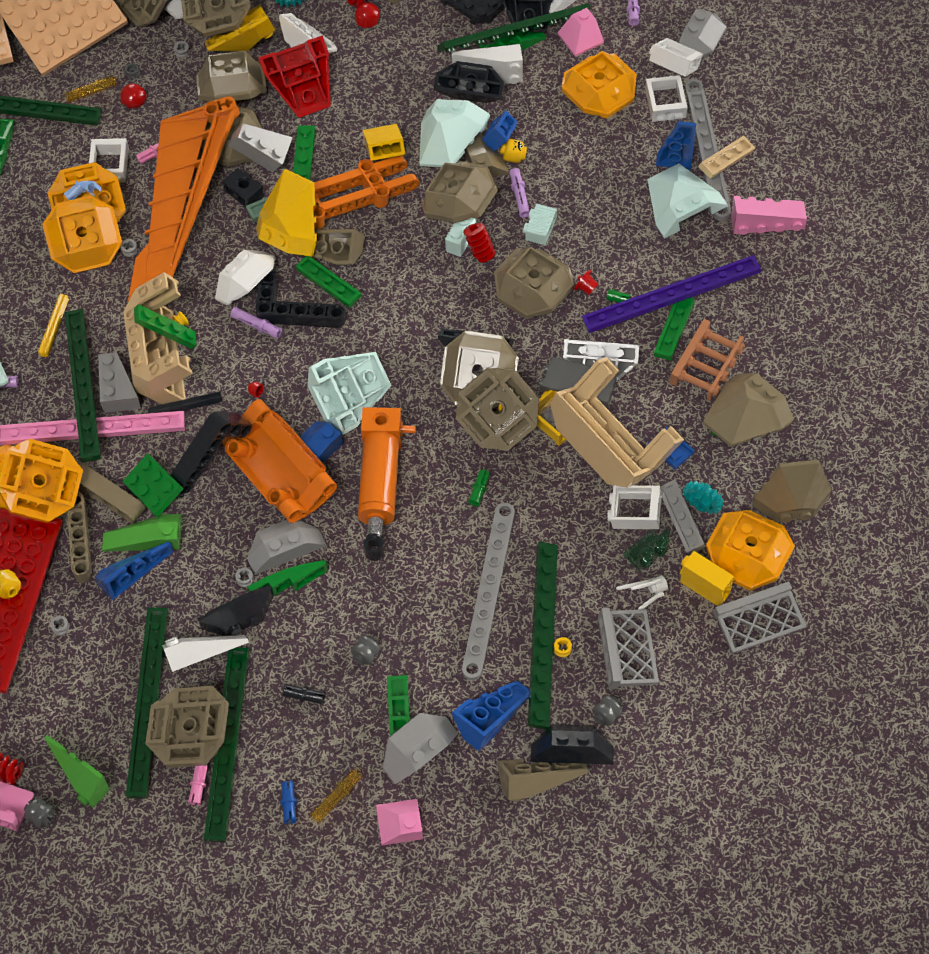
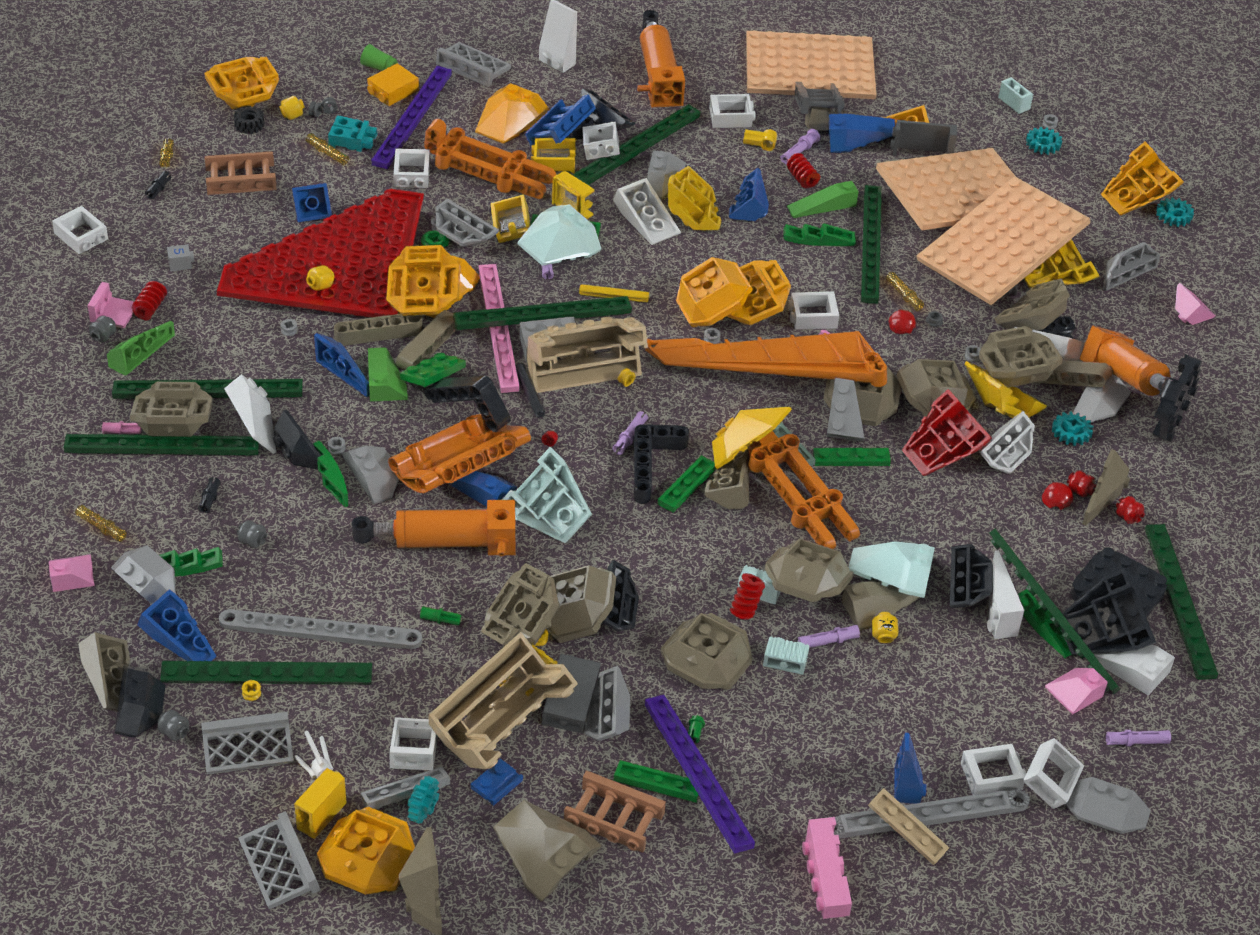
camera: 80 degrees right, 15 degrees down
light blue piece [64,181,101,200] -> none
green plate [134,304,196,349] -> none
white wedge [215,250,276,305] -> none
black brick [222,168,264,207] -> none
blue pin [280,781,297,824] -> none
yellow brick [363,124,405,161] -> none
blue brick [482,110,518,151] -> none
light orange piece [562,51,637,119] -> none
red piece [574,270,598,296] -> none
clear green bracket [623,529,670,571] -> none
light aqua wedge [647,163,728,239] -> none

